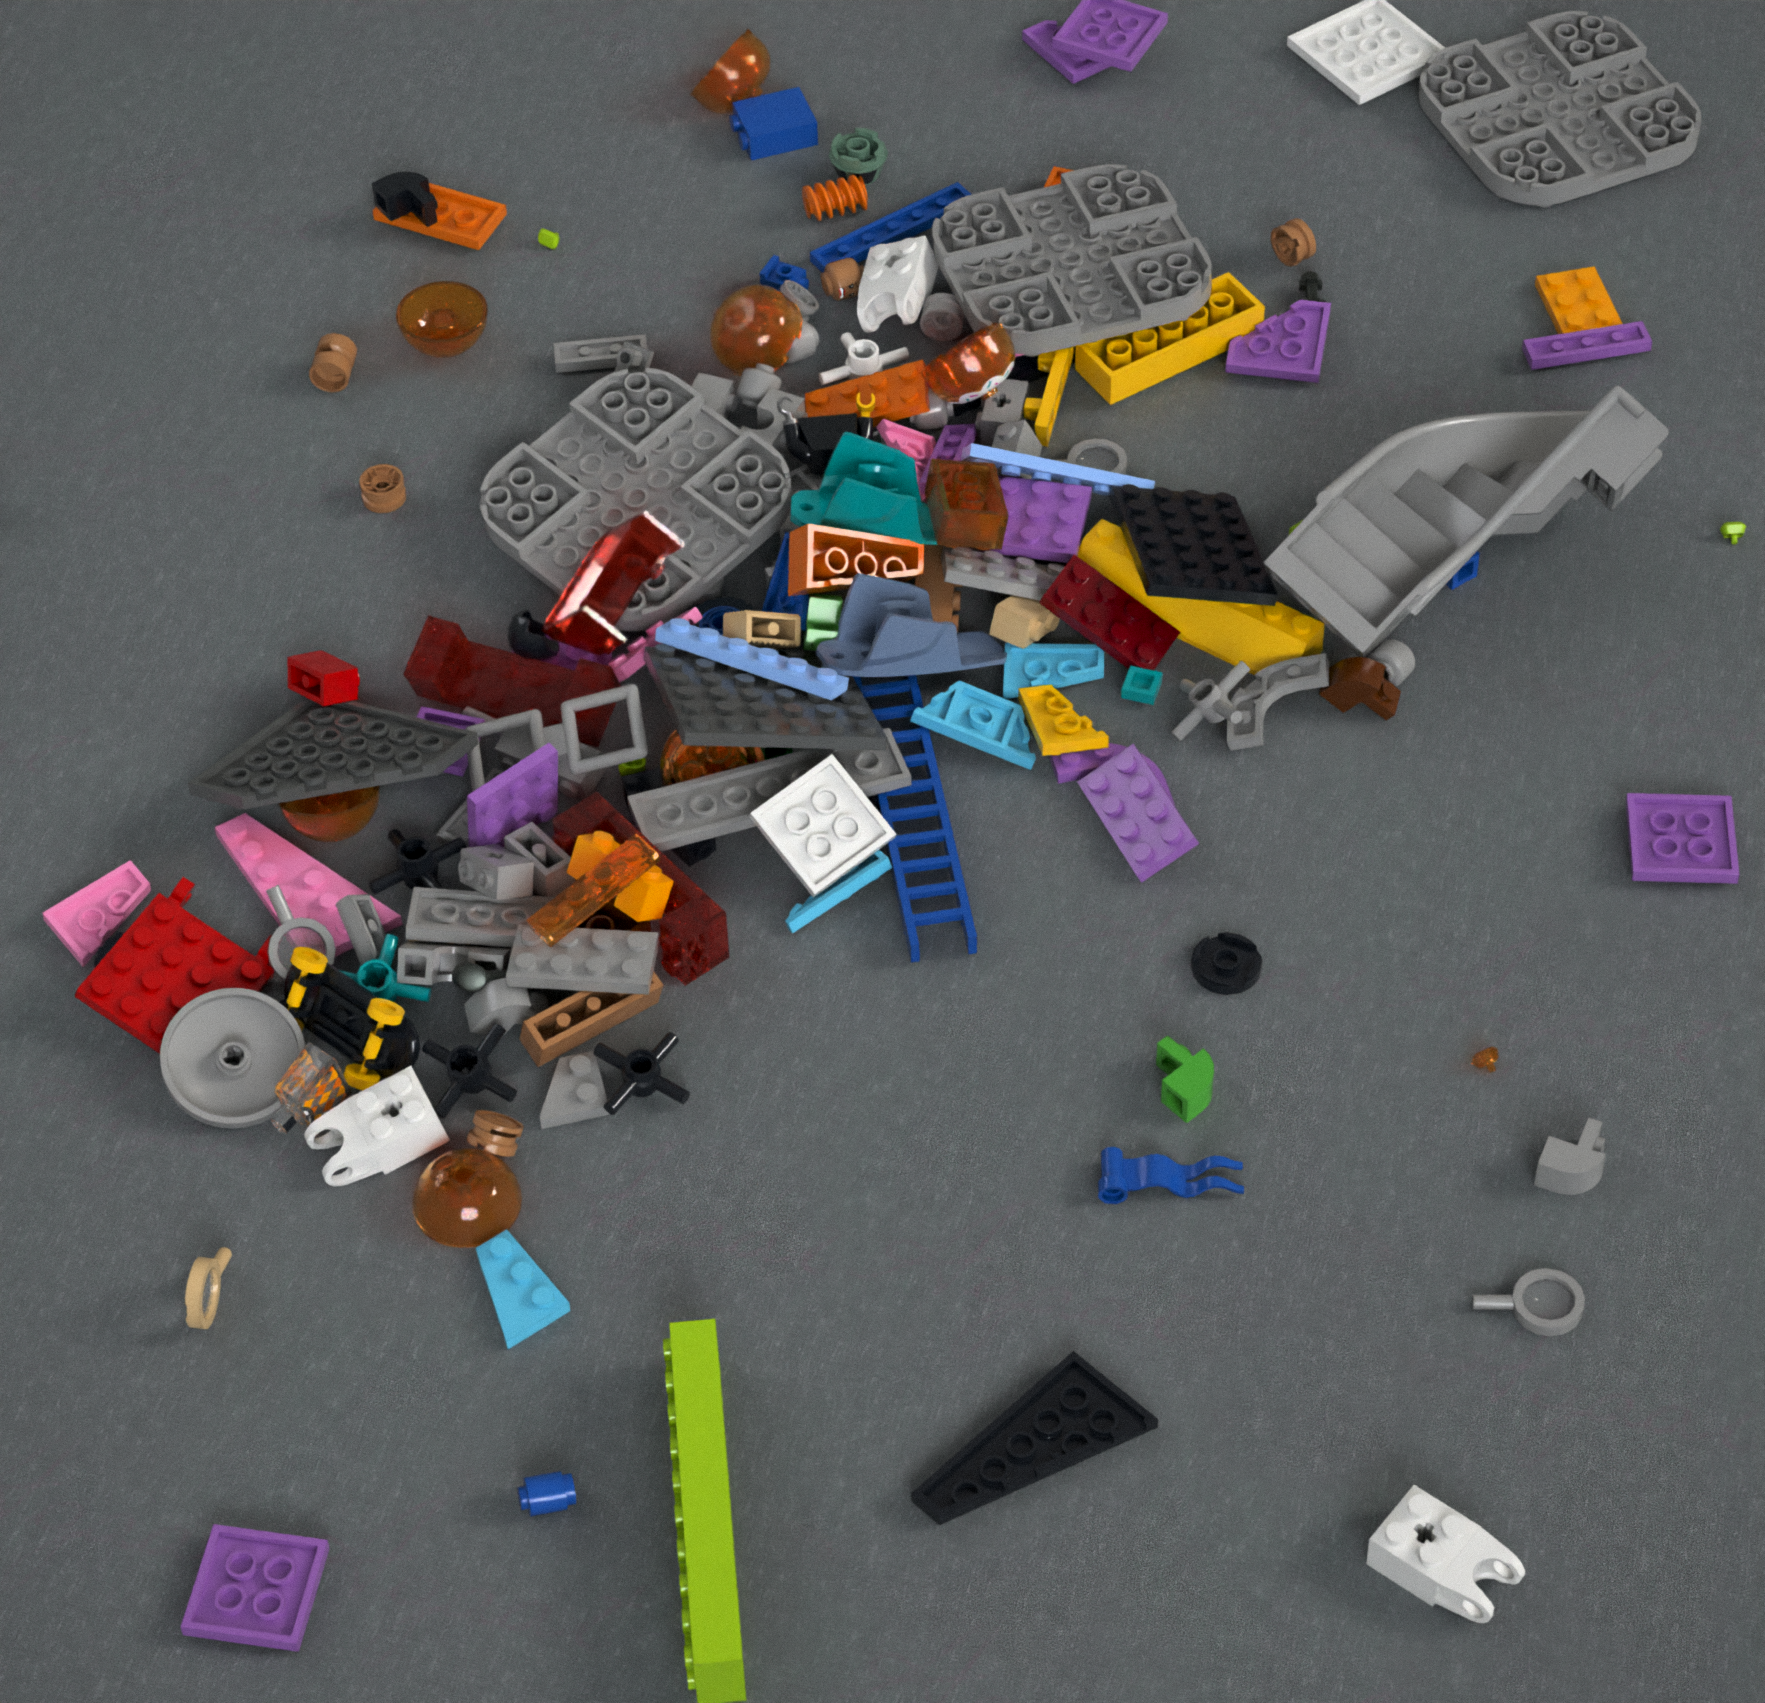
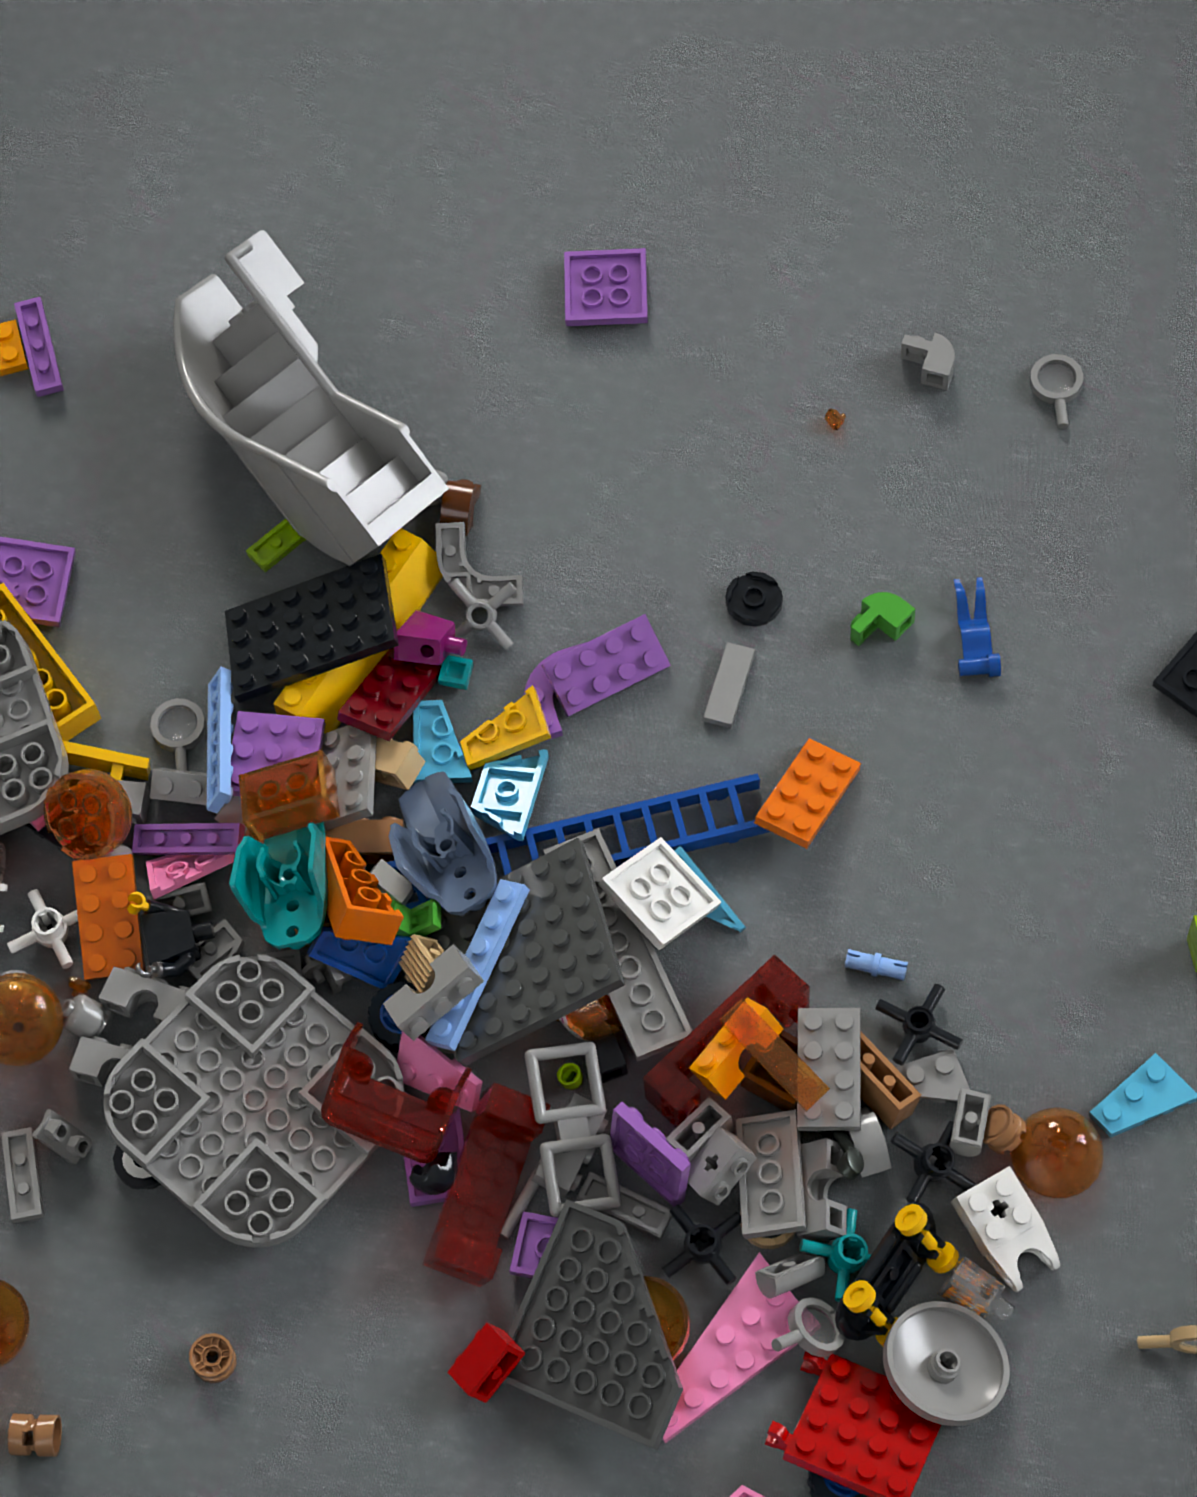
camera: 90 degrees left, 15 degrees up
none -> clear orange rock [68,976,91,997]
none -> light grey arch [383,944,484,1041]
none -> magenta torso [394,610,467,665]
none -> light grey tile [703,642,755,729]
none -> orange plate [754,738,861,849]
none -> light blue pin [845,949,908,981]
none -> light grey brick [949,1088,991,1157]

